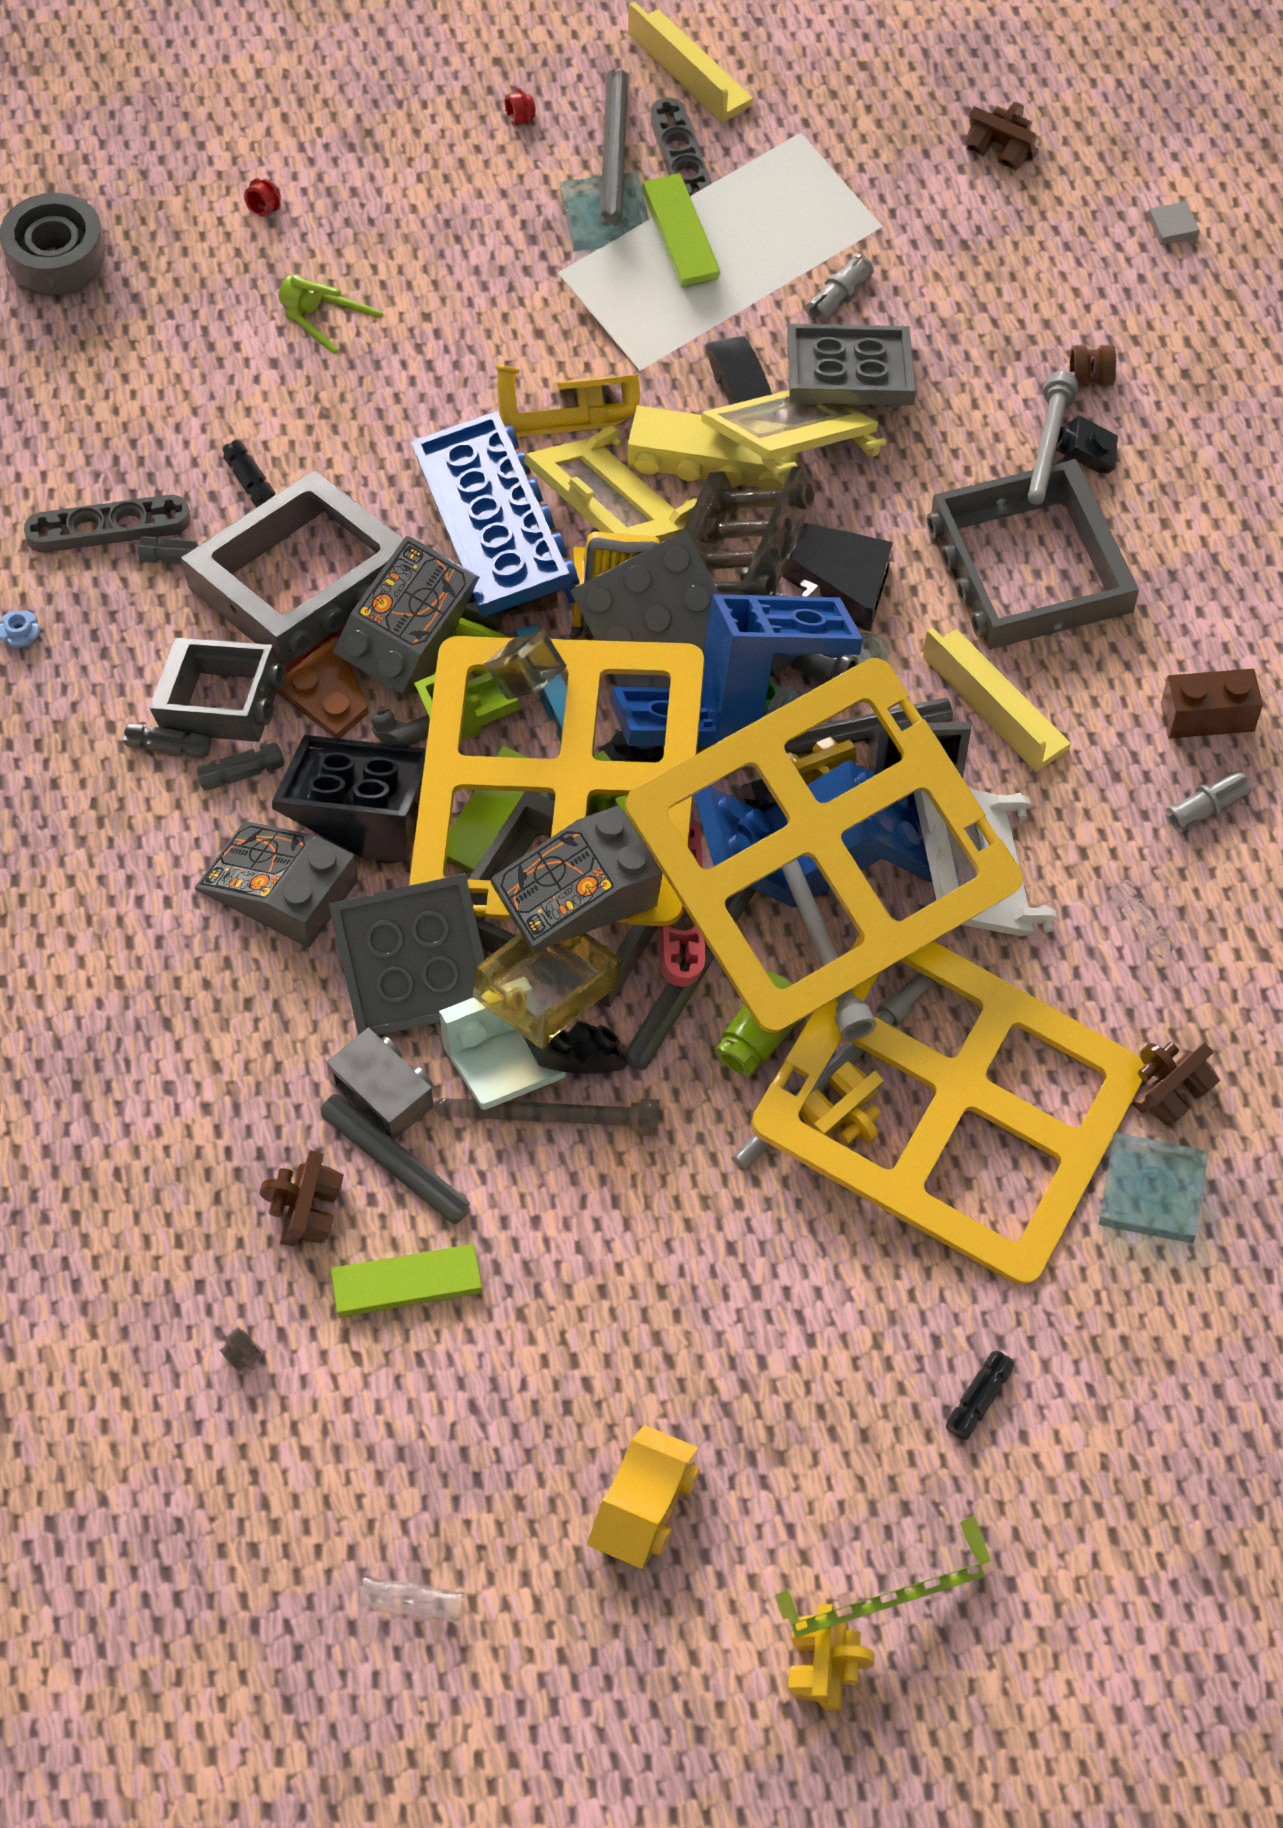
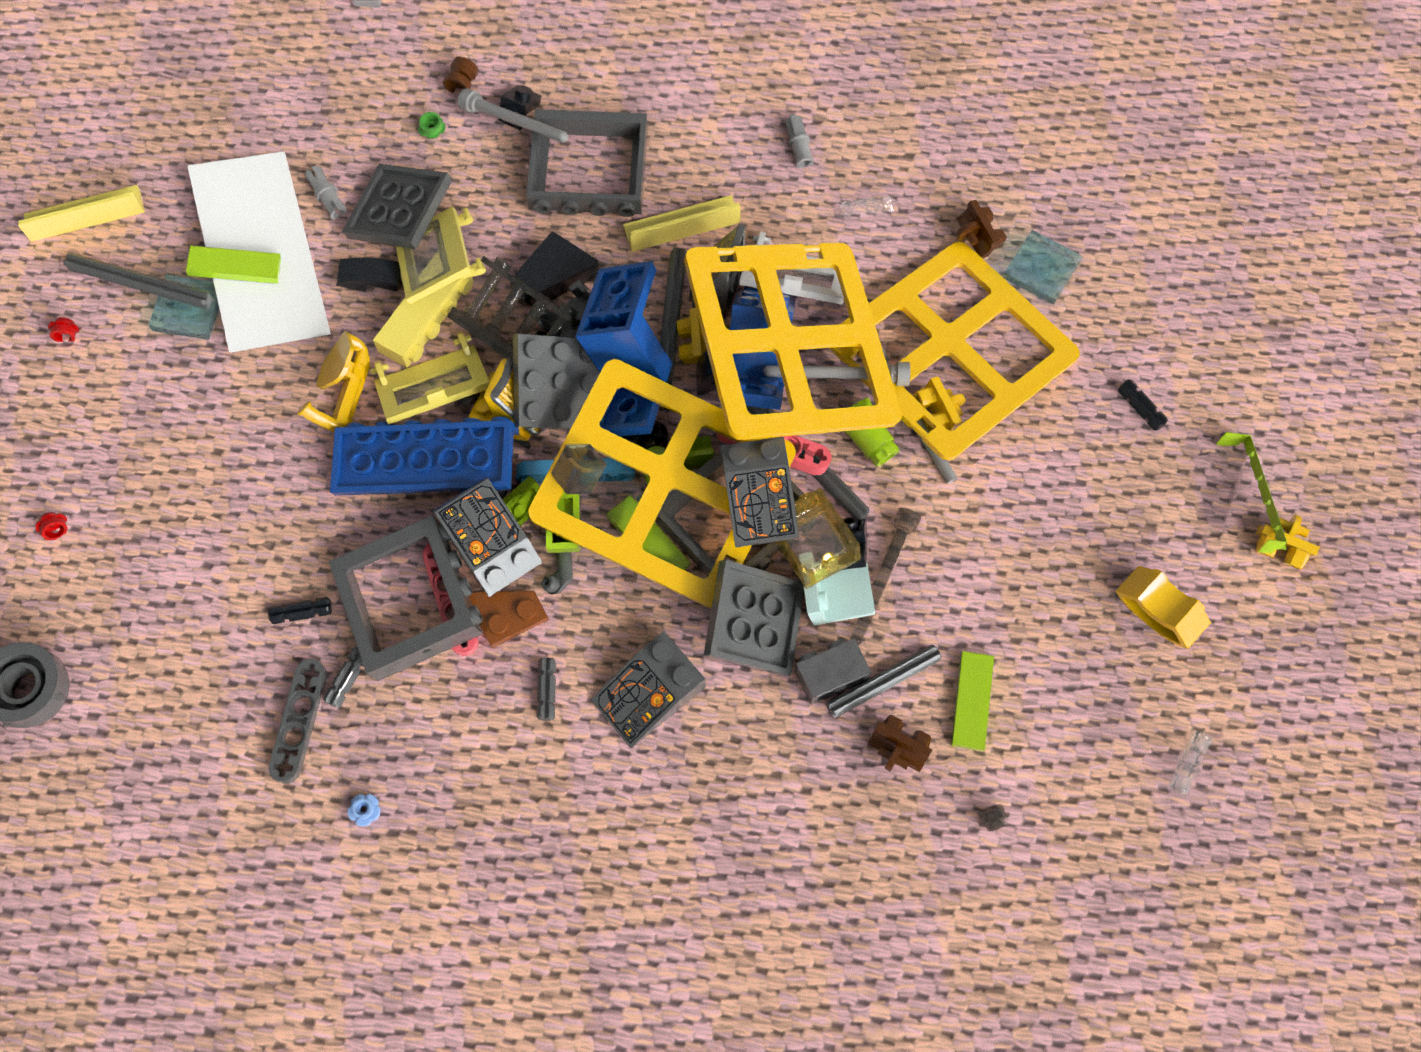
camera: 70 degrees left, 10 degrees up
dark grey axle [123,723,211,758] -> none
dark grey window [149,637,285,742] -> none
black slope [272,735,426,863] -> none
lime plant [278,275,384,353] -> none
dark grey beam [651,97,712,196] -> none
reddish brown hips [965,101,1039,171] -> none
reddish brown brick [1161,668,1263,739] -> none
none -> bright green plate [418,112,446,139]

